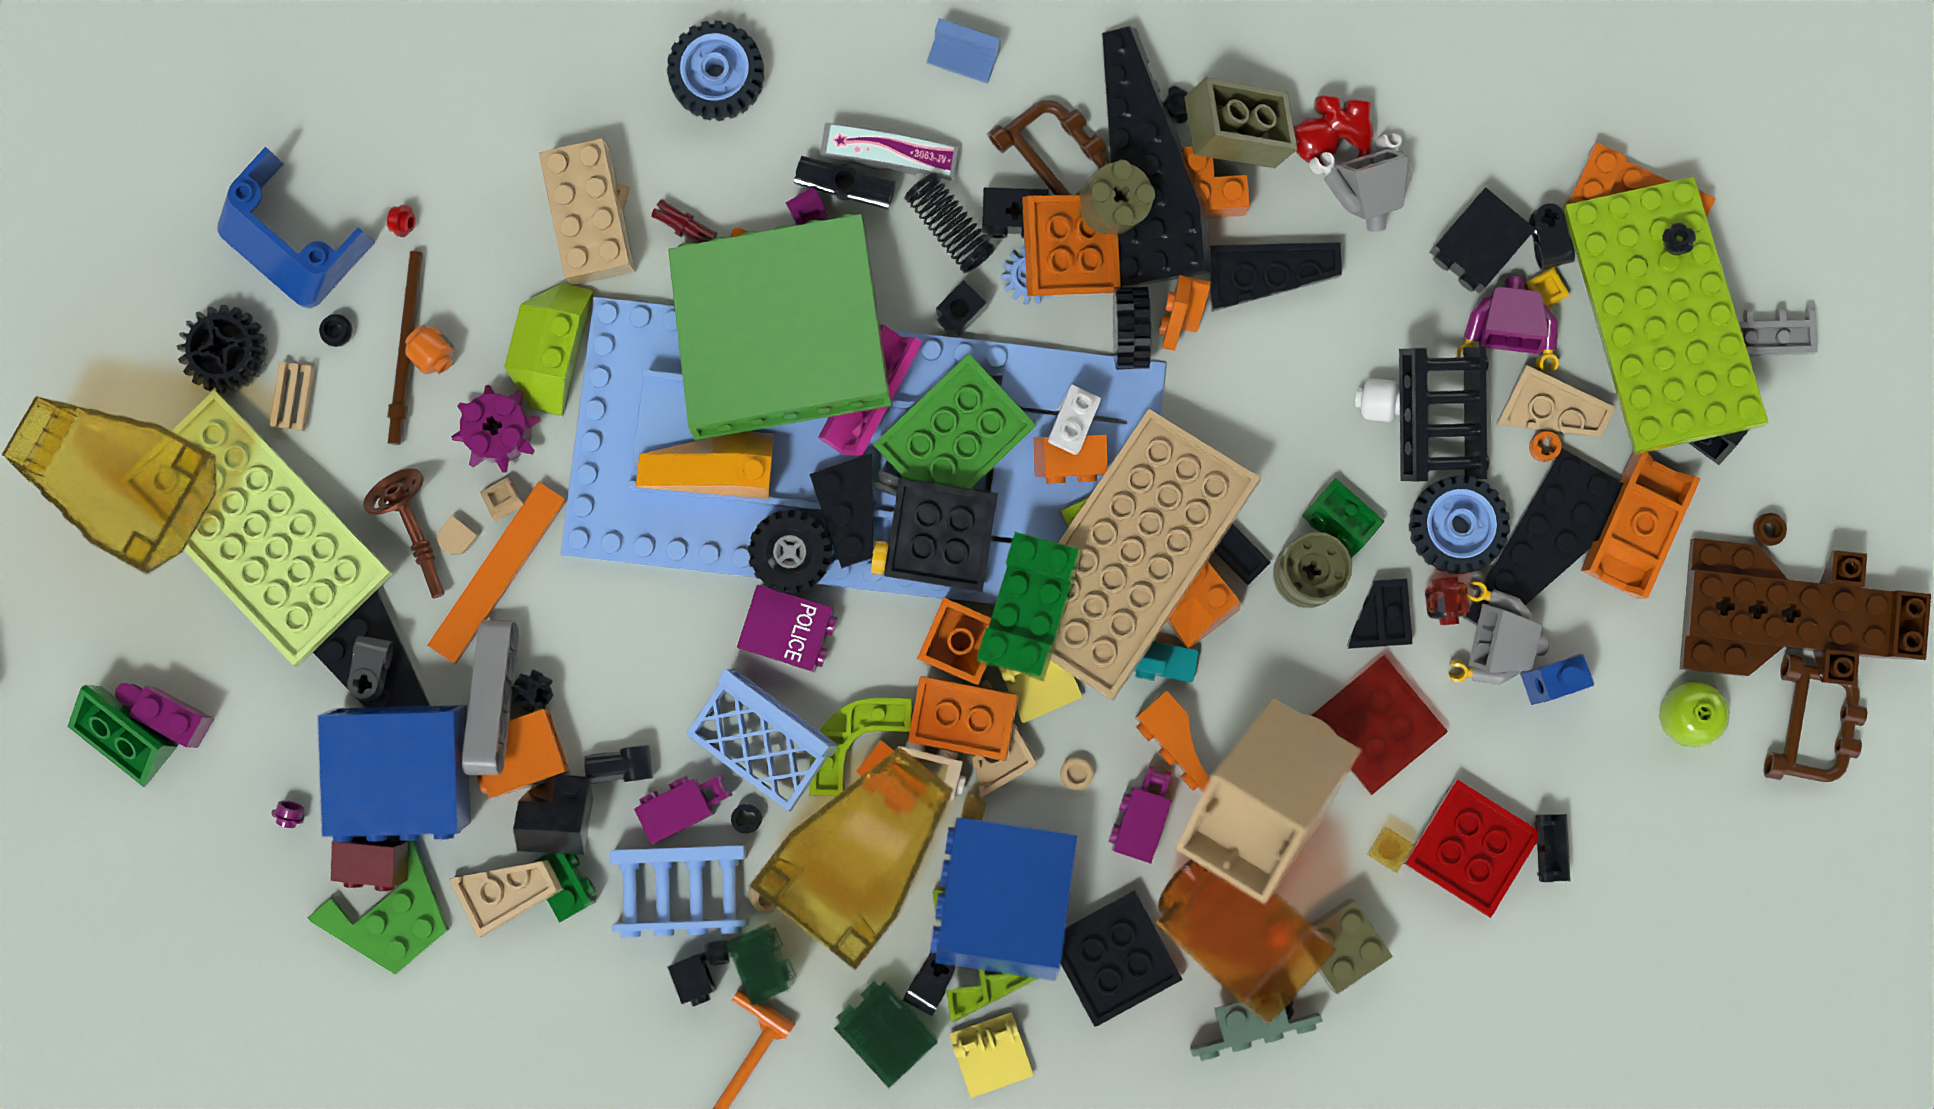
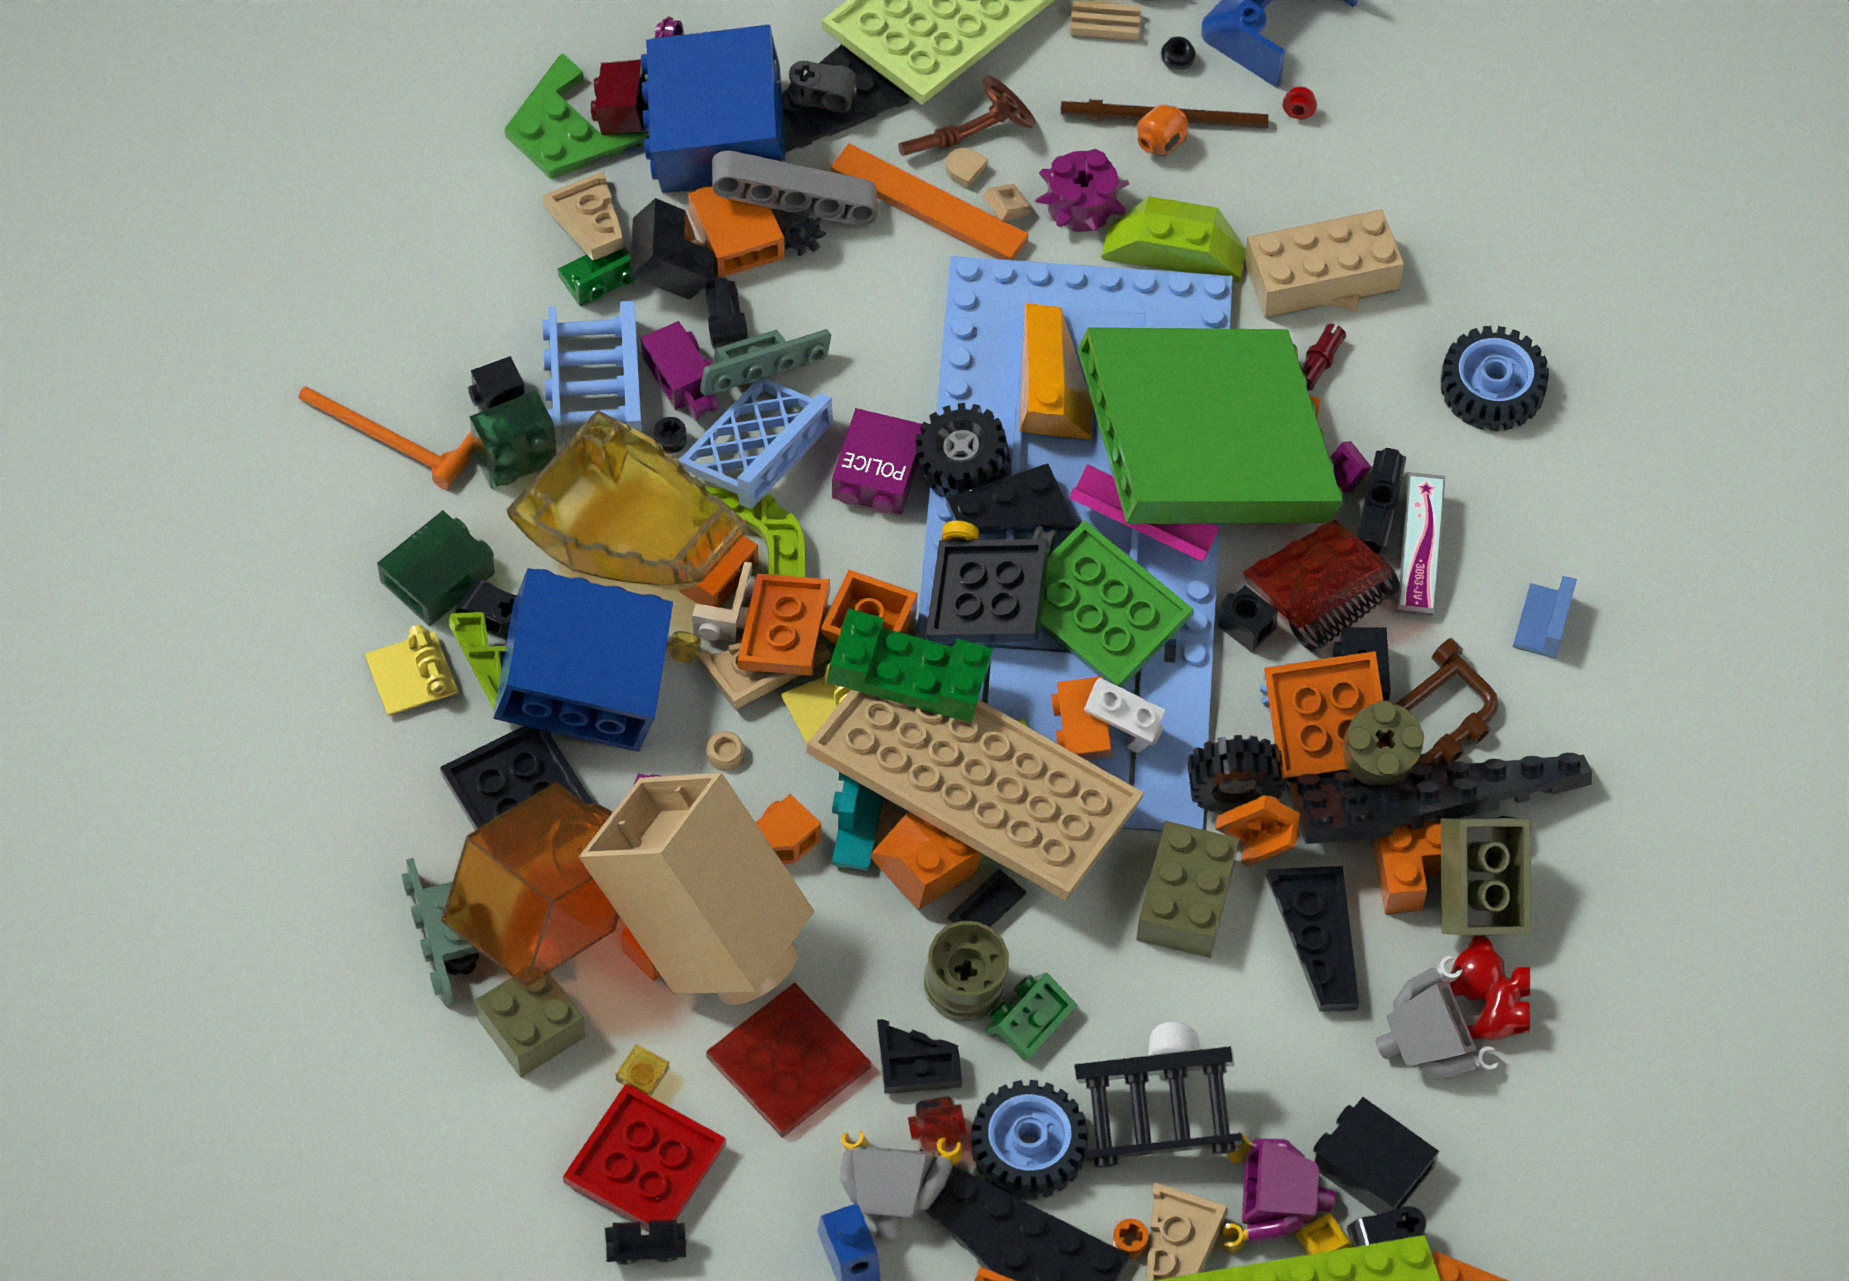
camera: 85 degrees right, 25 degrees down
none -> sand green bracket [700,329,832,396]
none -> olive brick [1136,821,1240,958]
none -> clear red plate [1243,520,1392,629]

